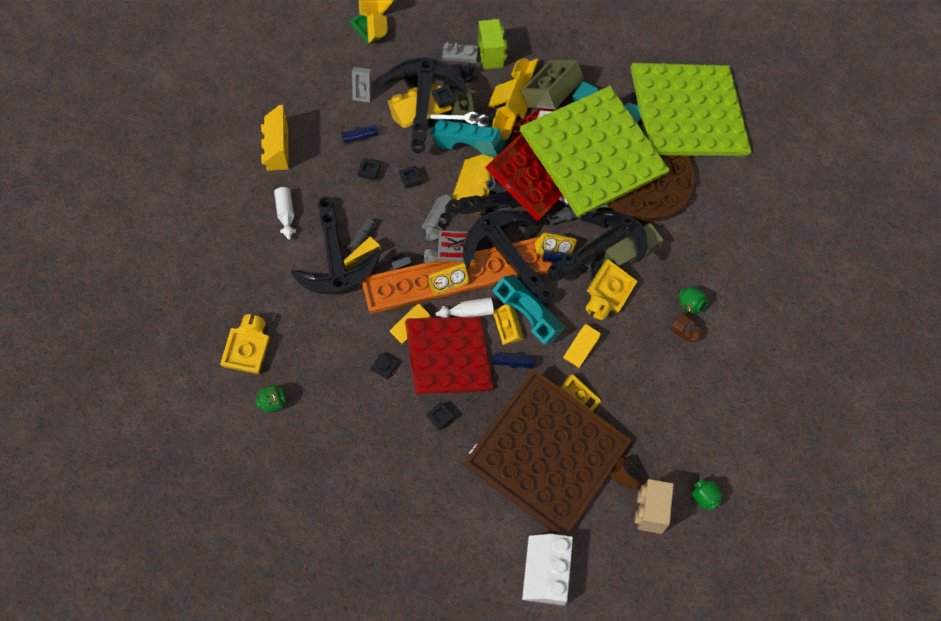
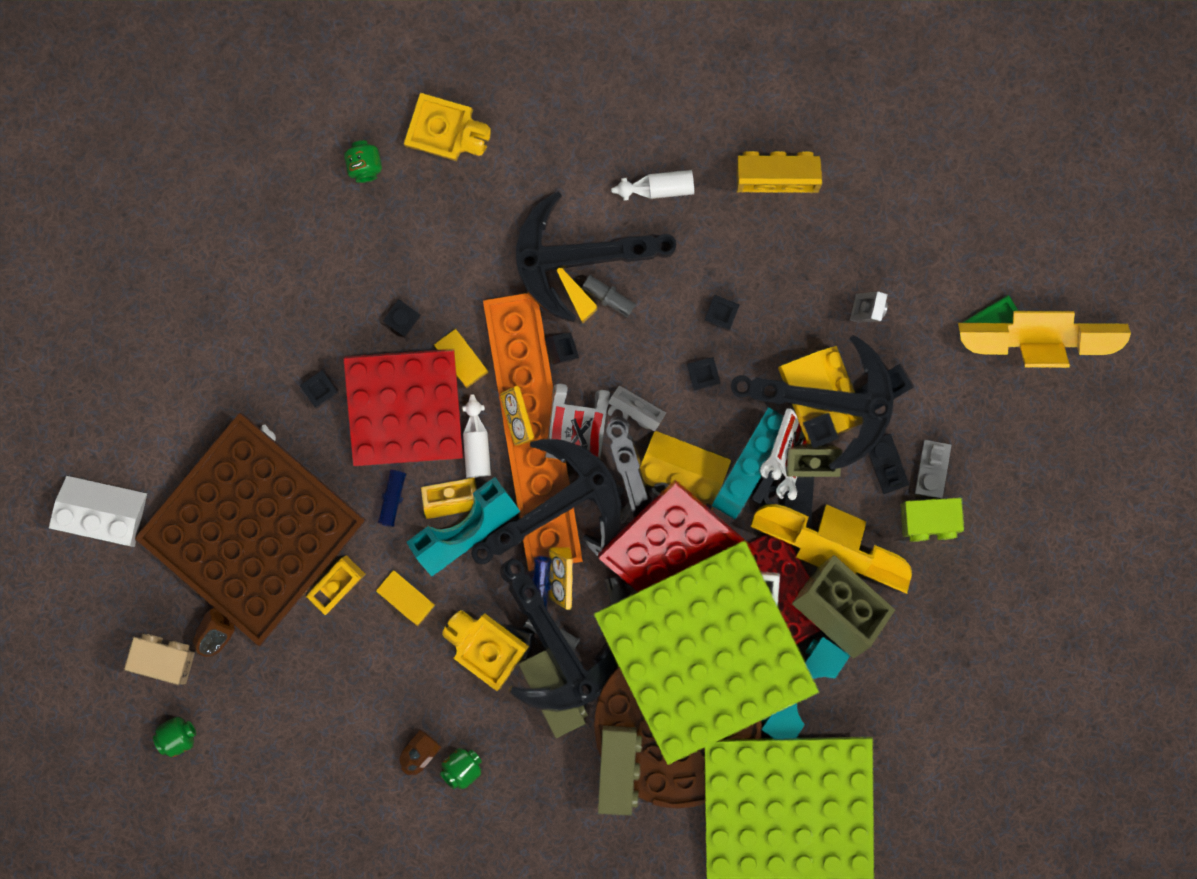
camera: 100 degrees right, 20 degrees up
clear blue pin [341,124,379,144] -> none
none -> olive brick [598,726,642,816]

